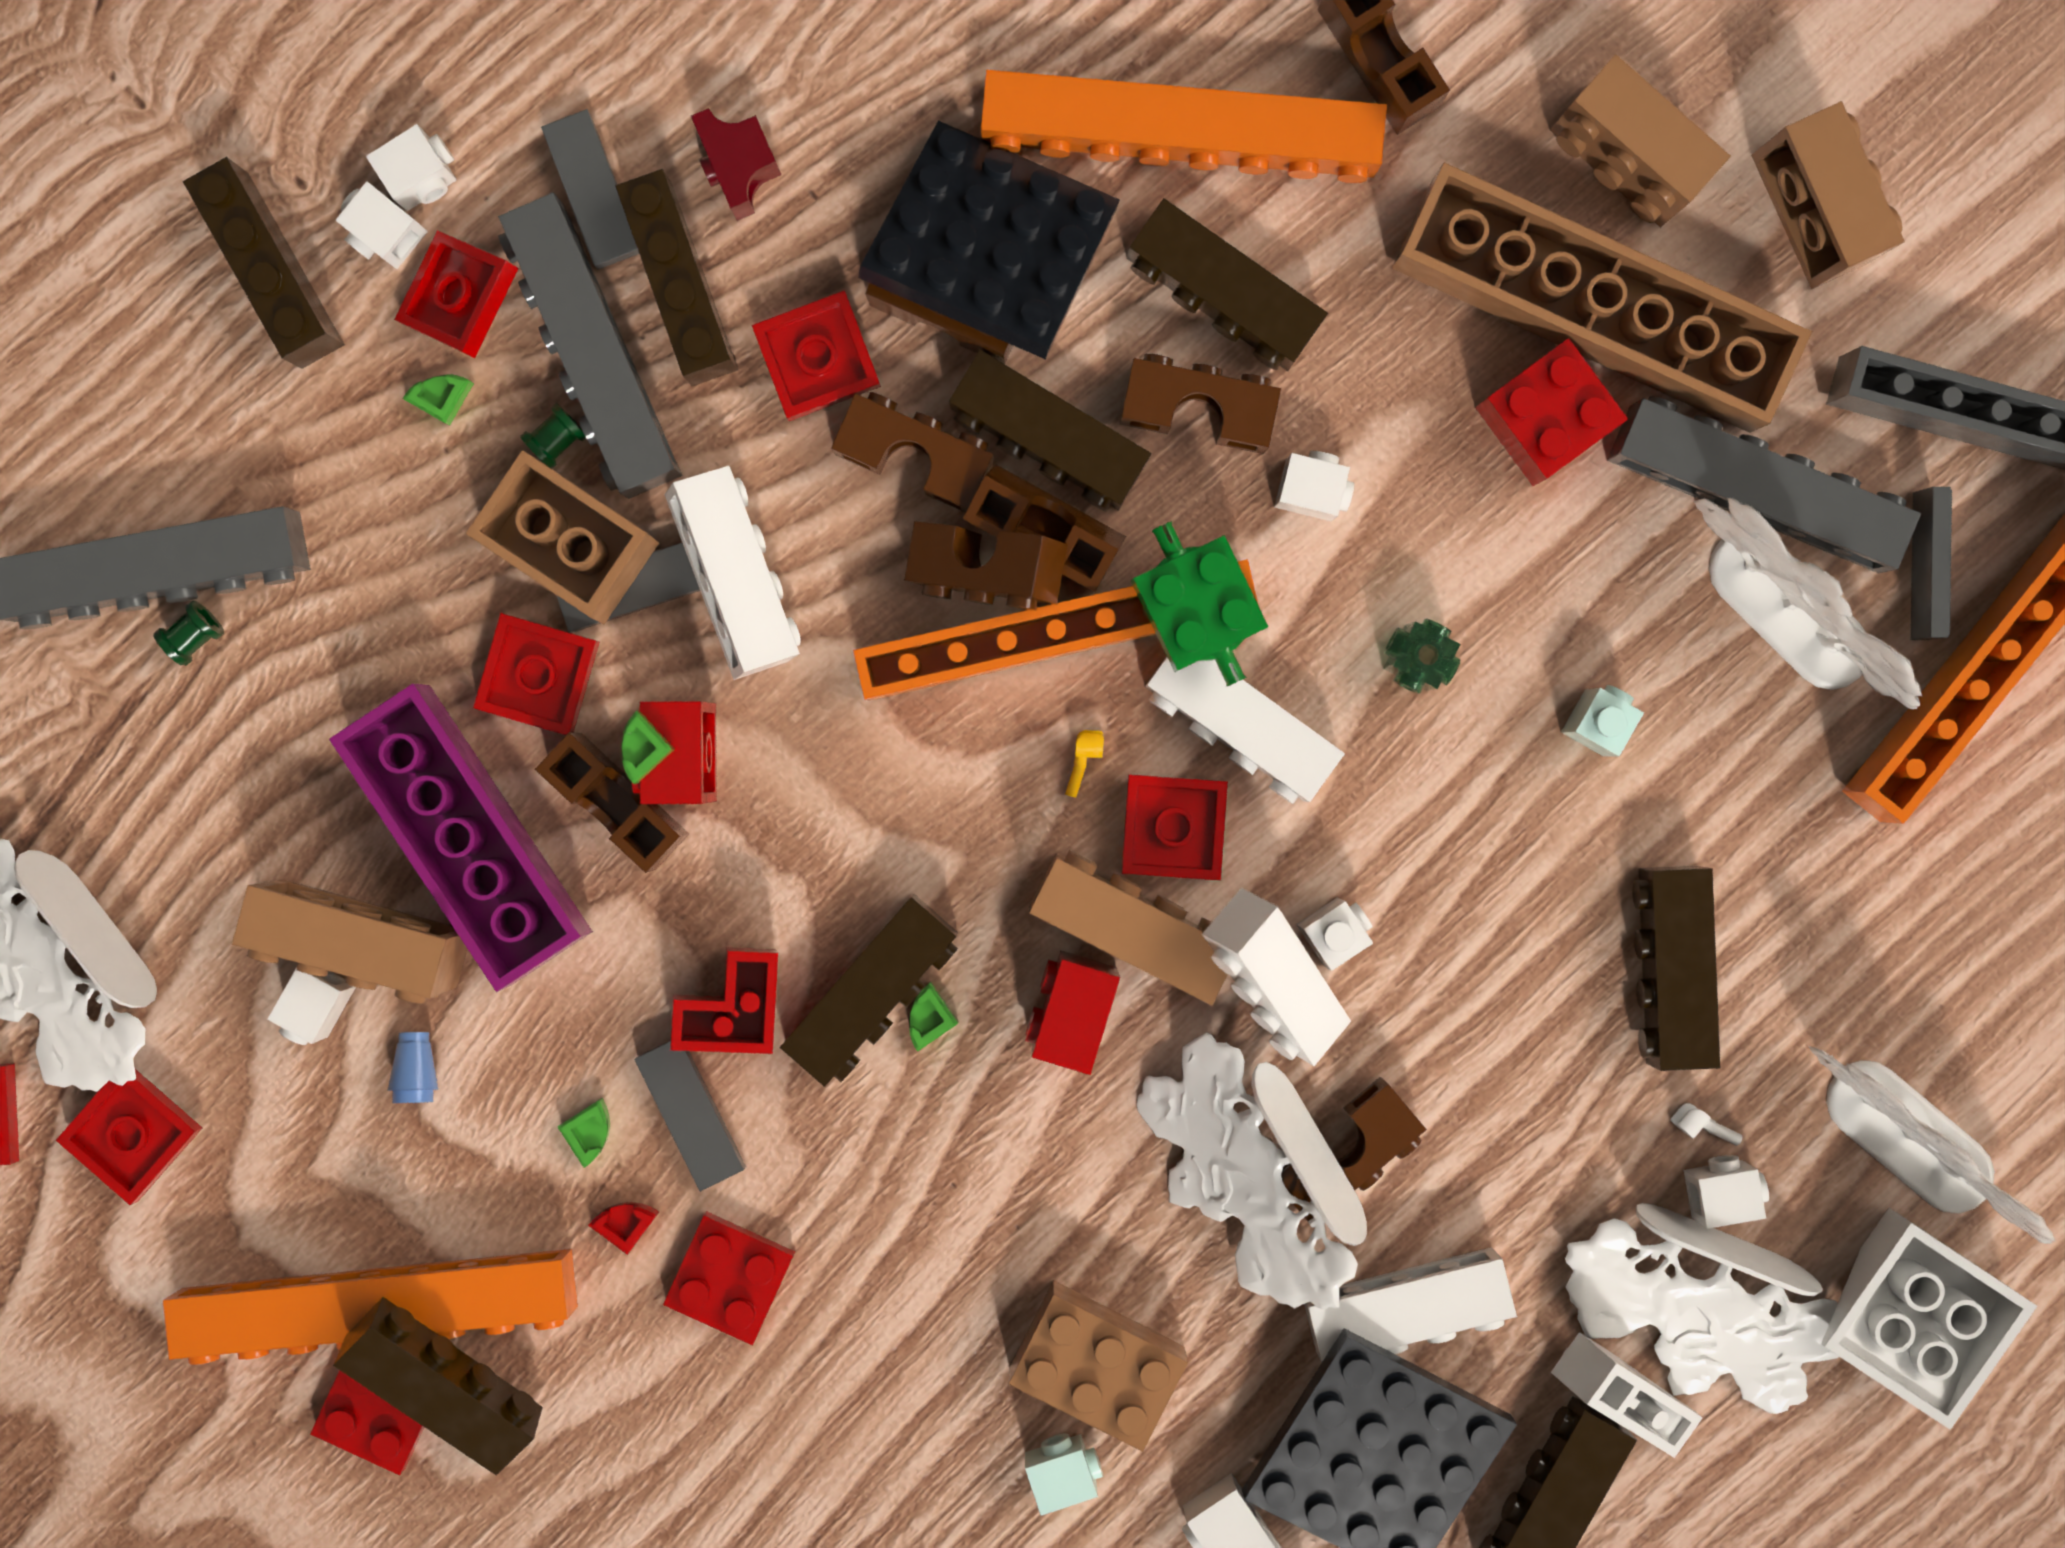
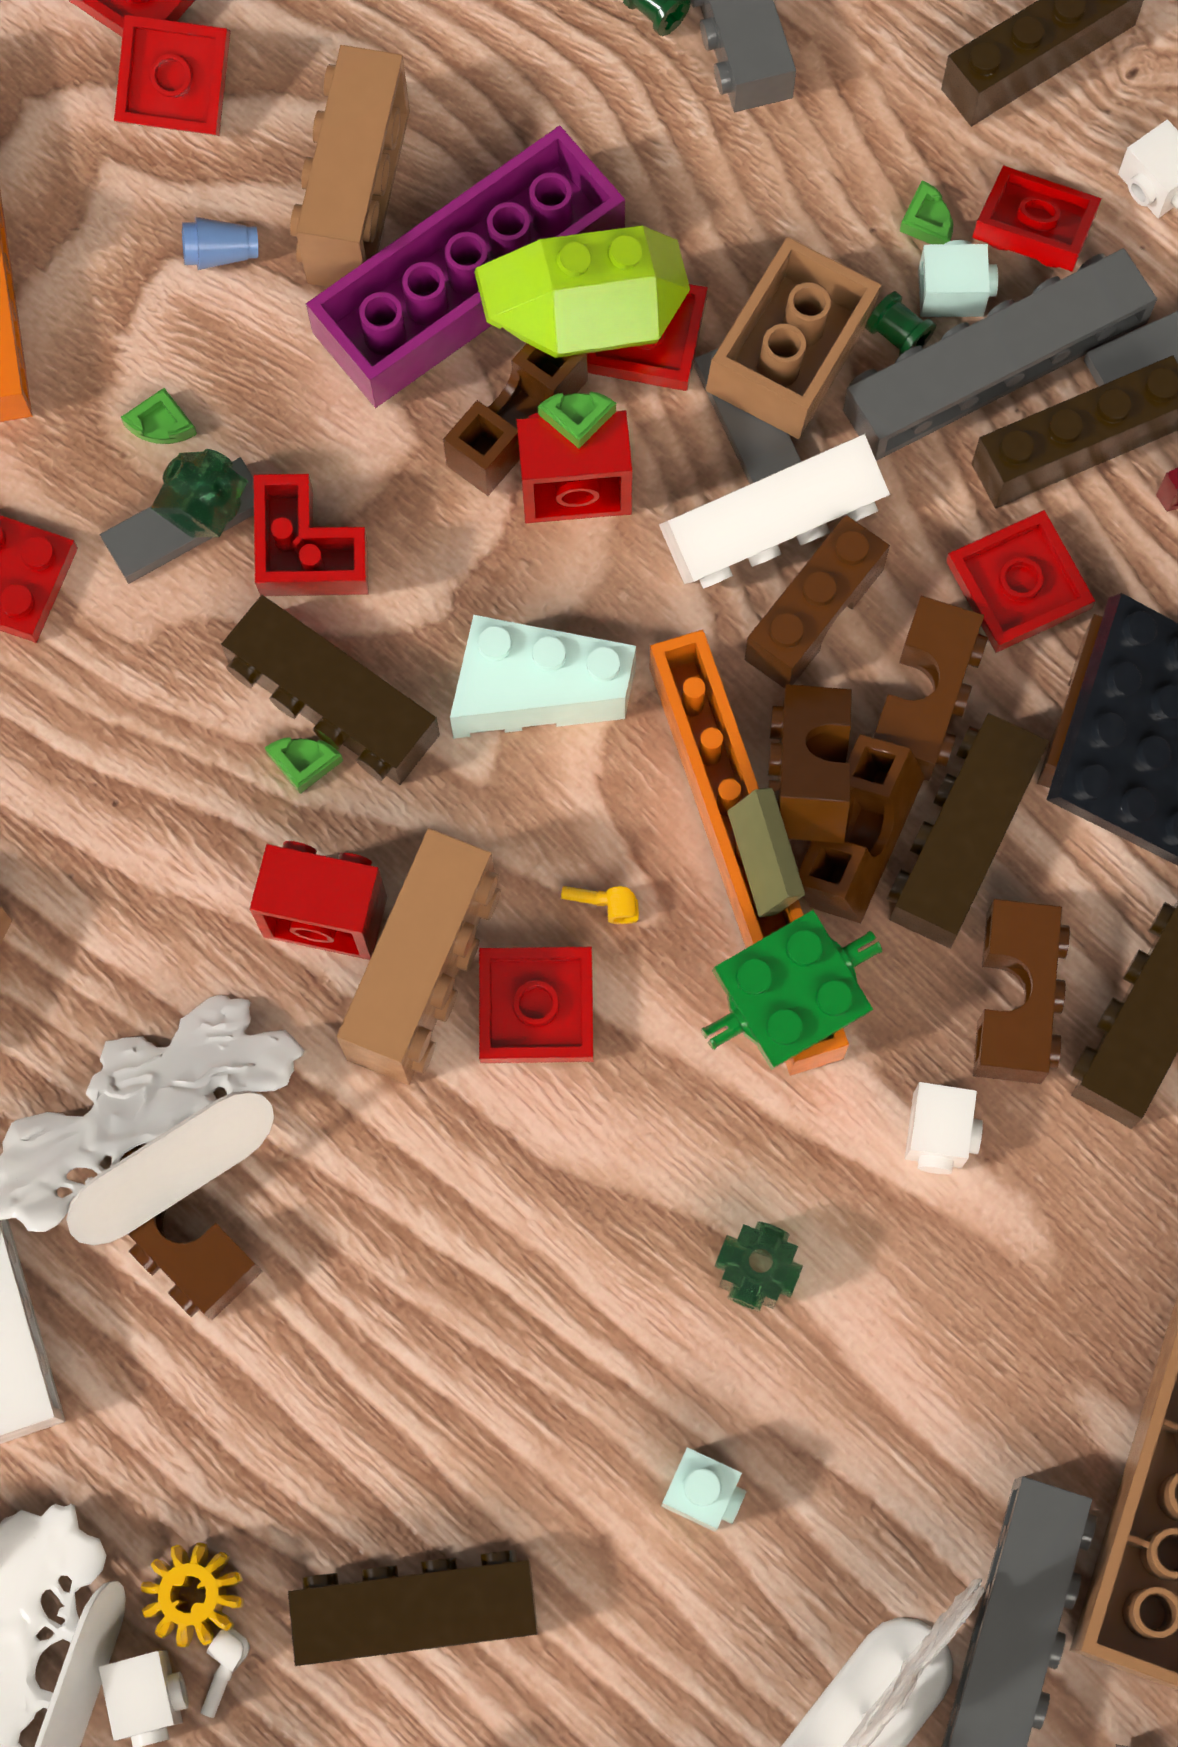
camera: 85 degrees right, 15 degrees down
white brick [267,967,356,1045] -> none
white brick [336,182,428,269] -> none
red tile [588,1202,659,1255] -> none
white brick [1145,656,1345,804] -> none
white brick [1202,888,1351,1066] -> none
white brick [1296,898,1373,971] -> none
red brick [1475,338,1628,486] -> none
none -> red plate [114,15,231,136]
none -> yellow gear [141,1542,244,1647]
none -> clear green brick [151,449,248,537]
none -> light aqua wedge [450,615,636,739]
none -> lime wedge [474,225,690,358]
none -> olive tile [727,788,805,917]
none -> reddish brown arch [744,514,890,689]
none -> light aqua brick [918,240,998,317]

